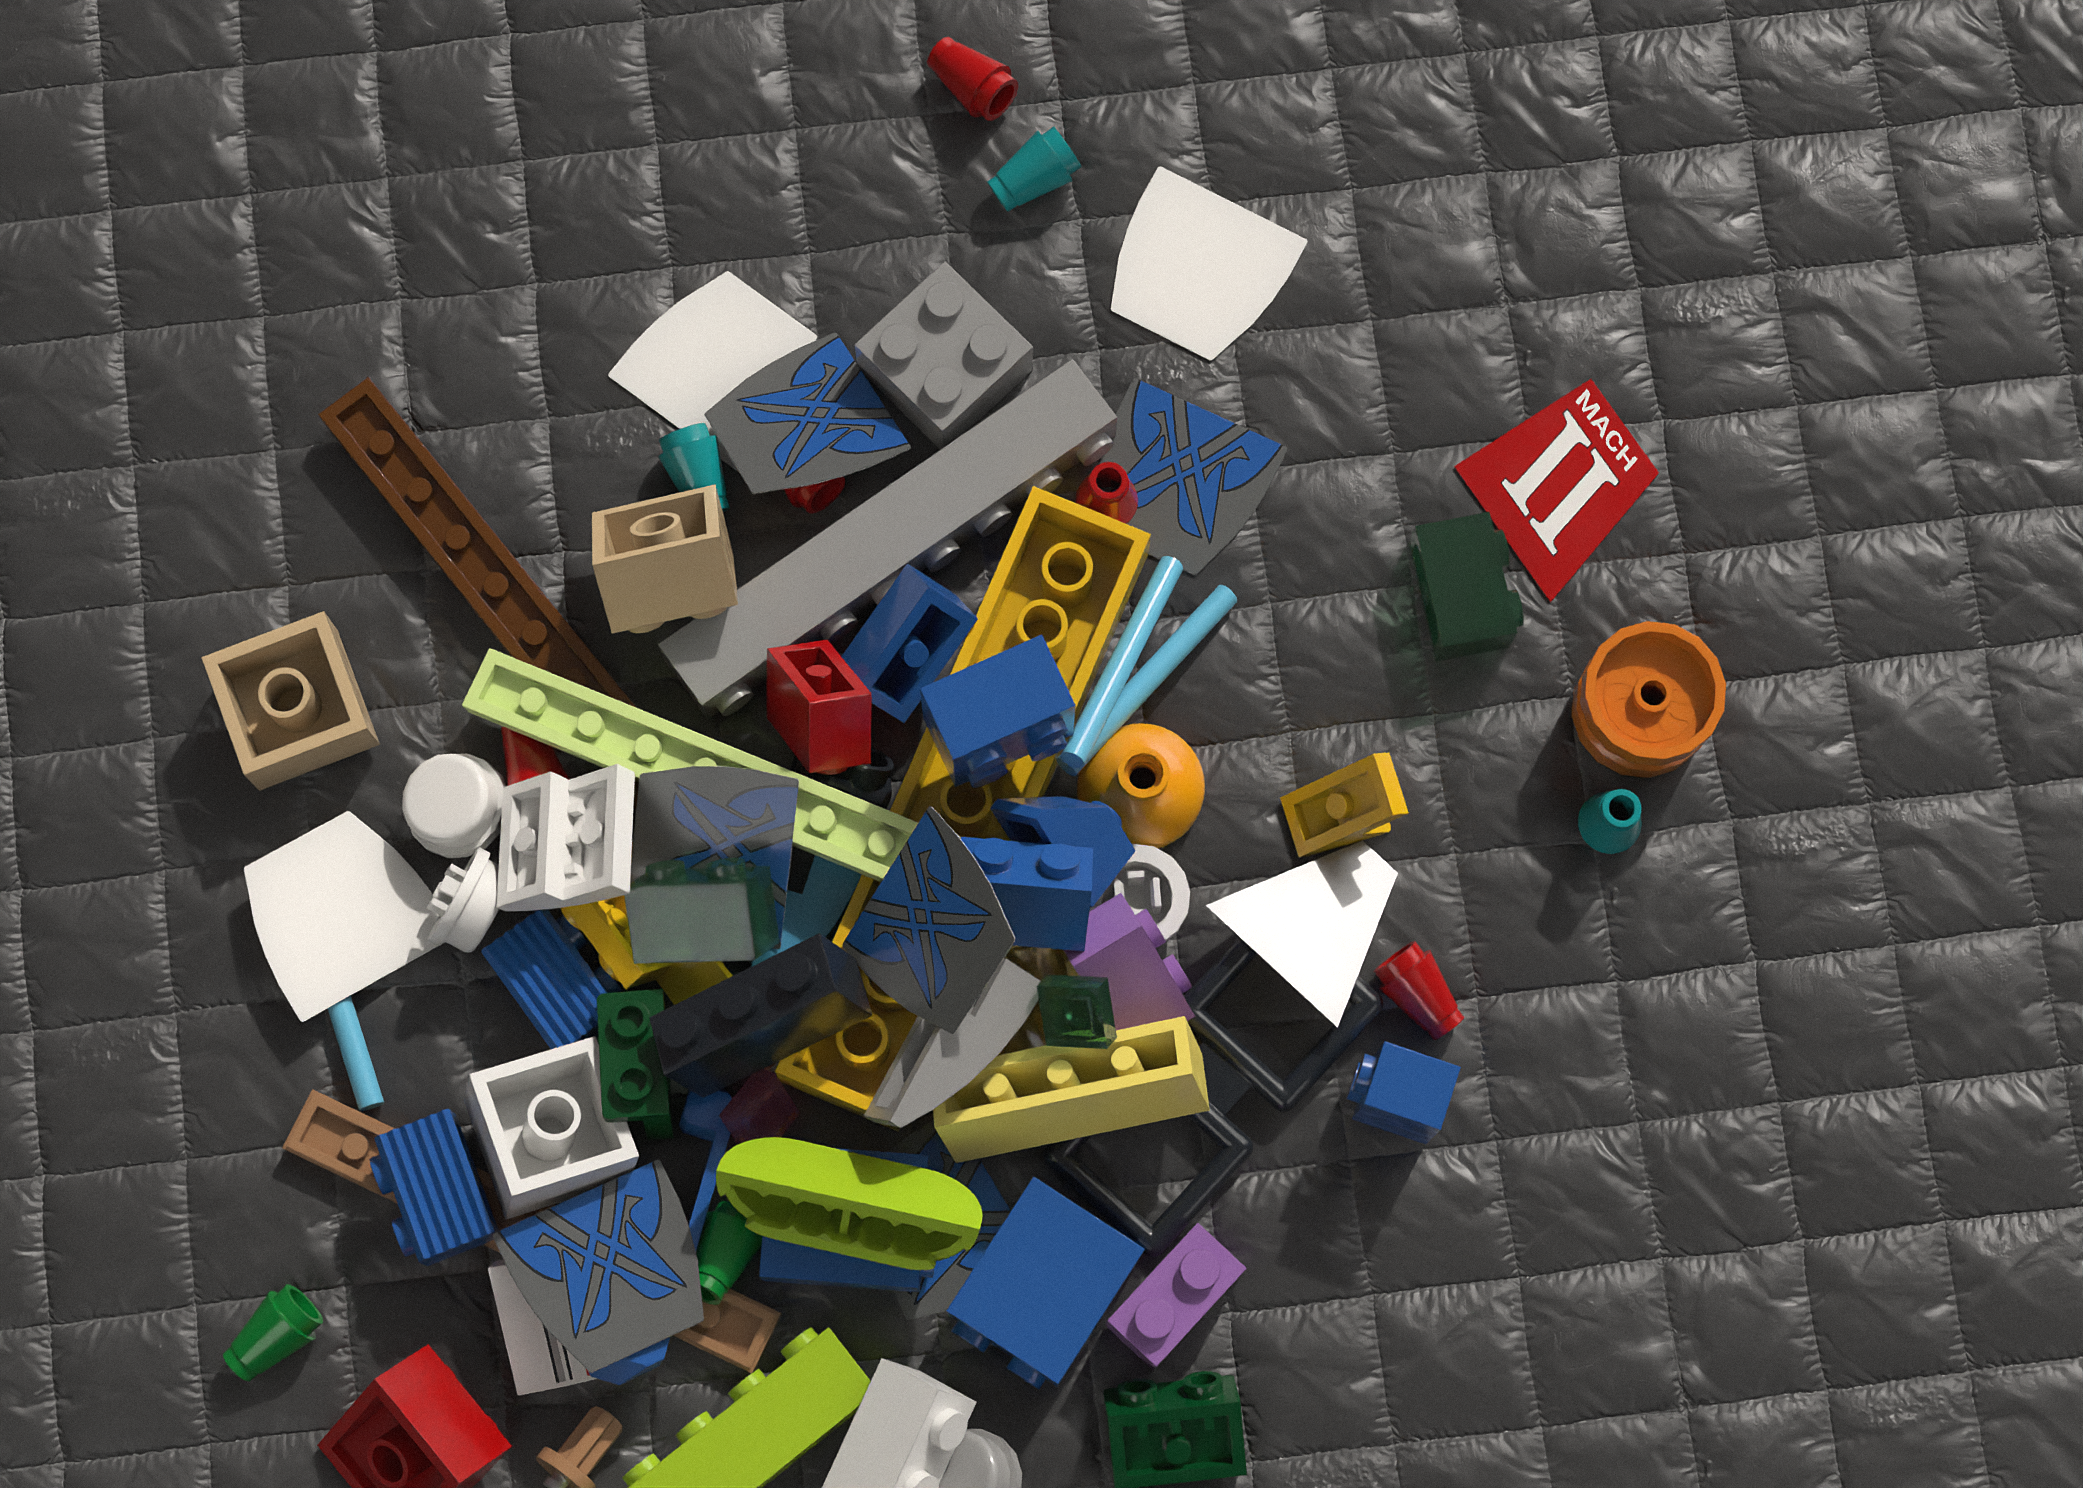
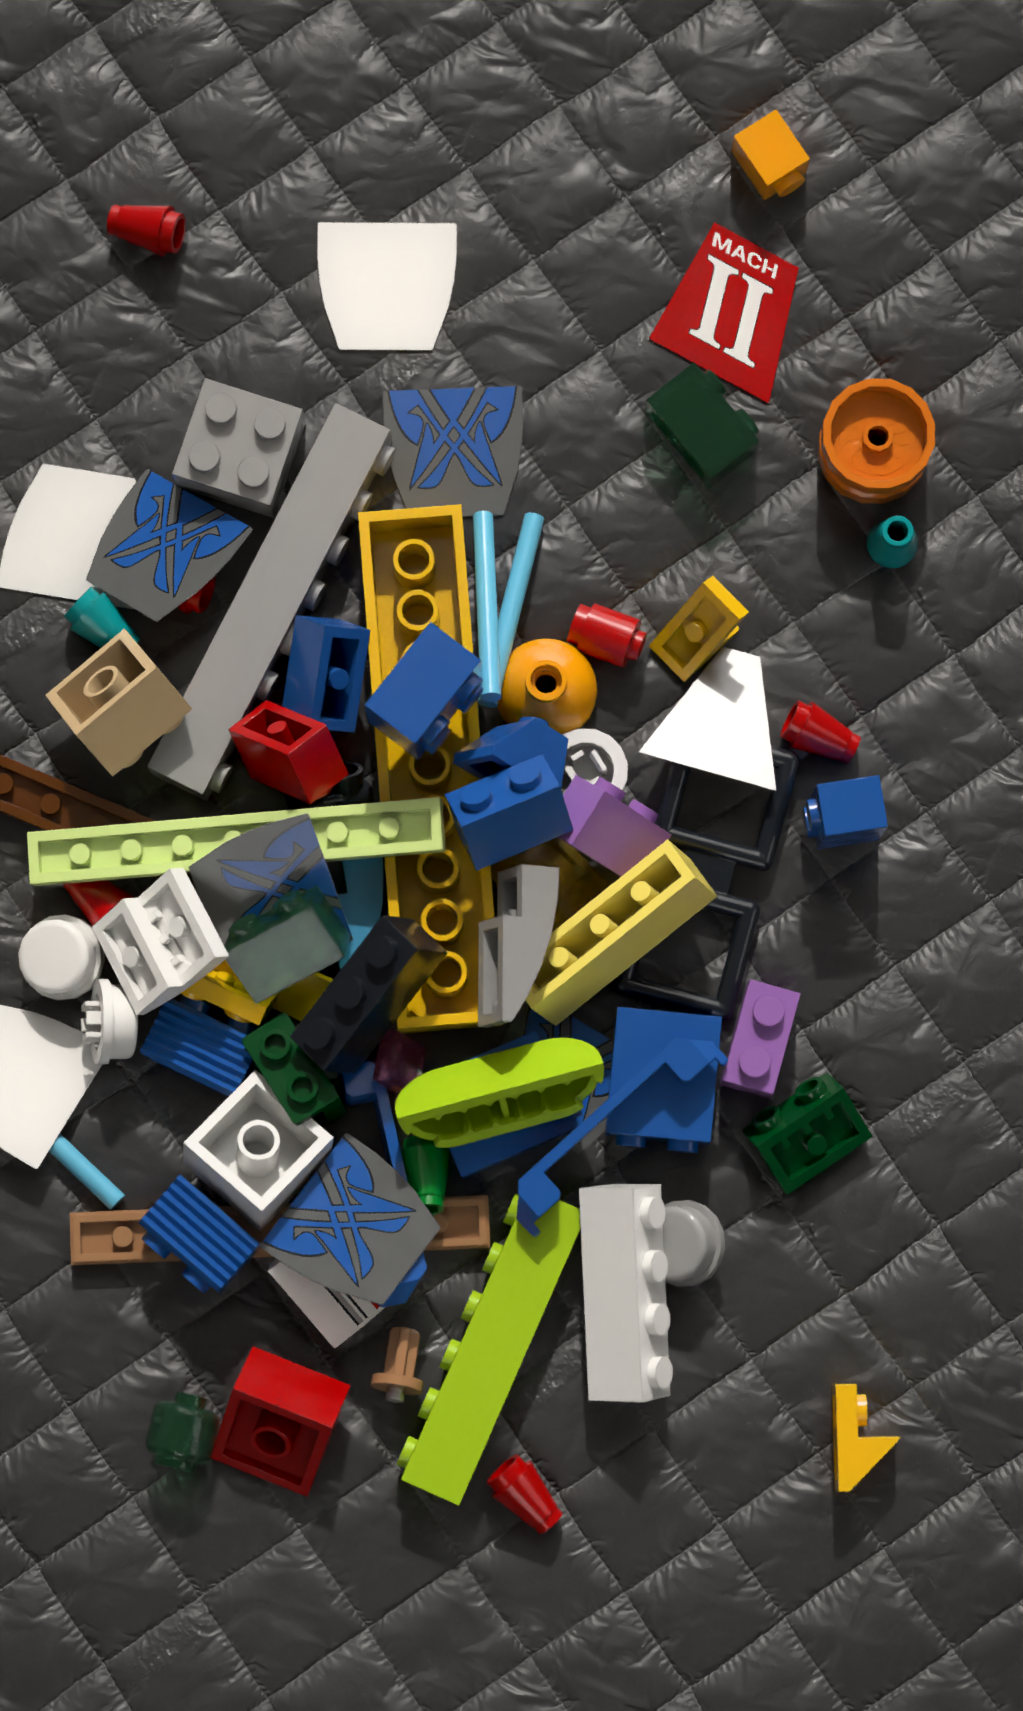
camera: 25 degrees left, 5 degrees up
green cone [223,1284,323,1382] -> none
sticker [842,806,1015,1034] -> none
teal cone [987,126,1082,212] -> none
clear green plate [1036,975,1117,1049] -> none
red cone [1075,462,1138,524] -> none
none -> clear green head [145,1391,220,1473]
none -> blue piece [516,1038,728,1237]
none -> red brick [567,603,647,668]
none -> light orange brick [731,109,810,200]

